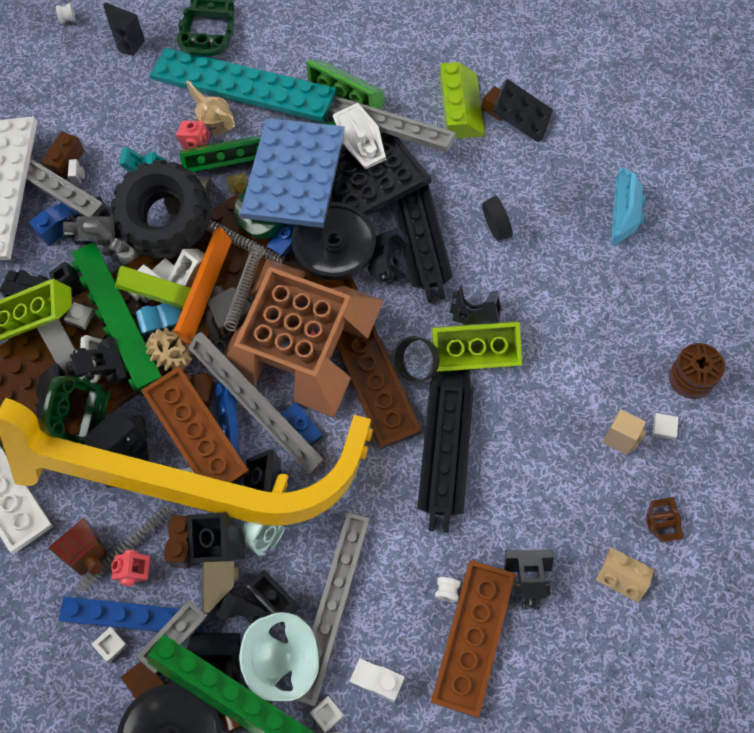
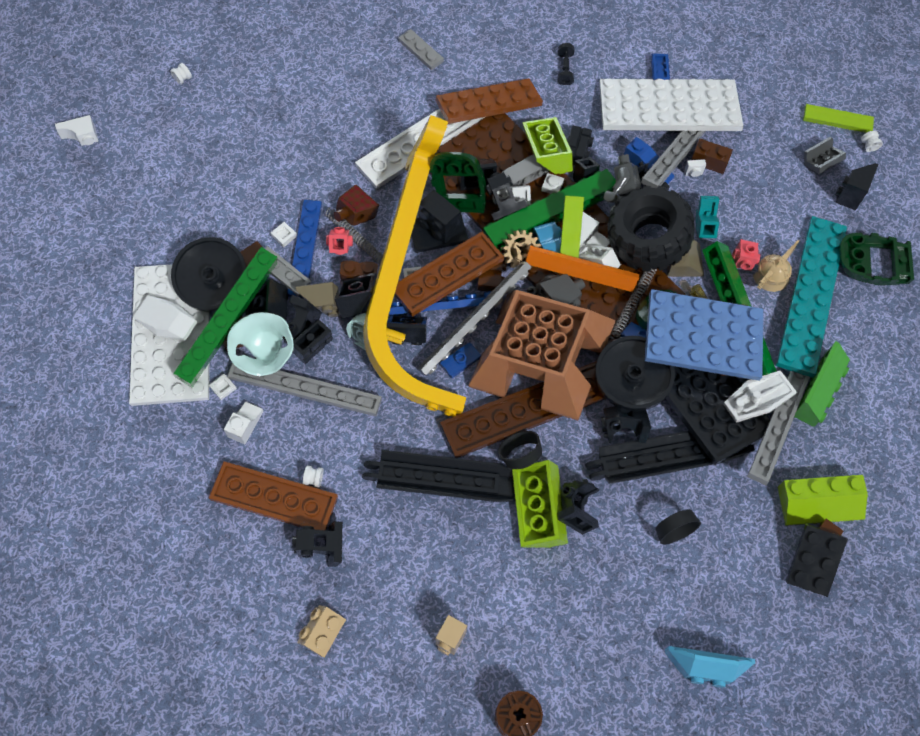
camera: 85 degrees right, 0 degrees up
light grey piece [224,245,264,331] -> none
reddish brown piece [646,497,684,542] -> none
white tile [653,413,678,440] -> none
none -> lime tile [803,104,874,133]
none -> dark grey bracket [804,137,846,174]

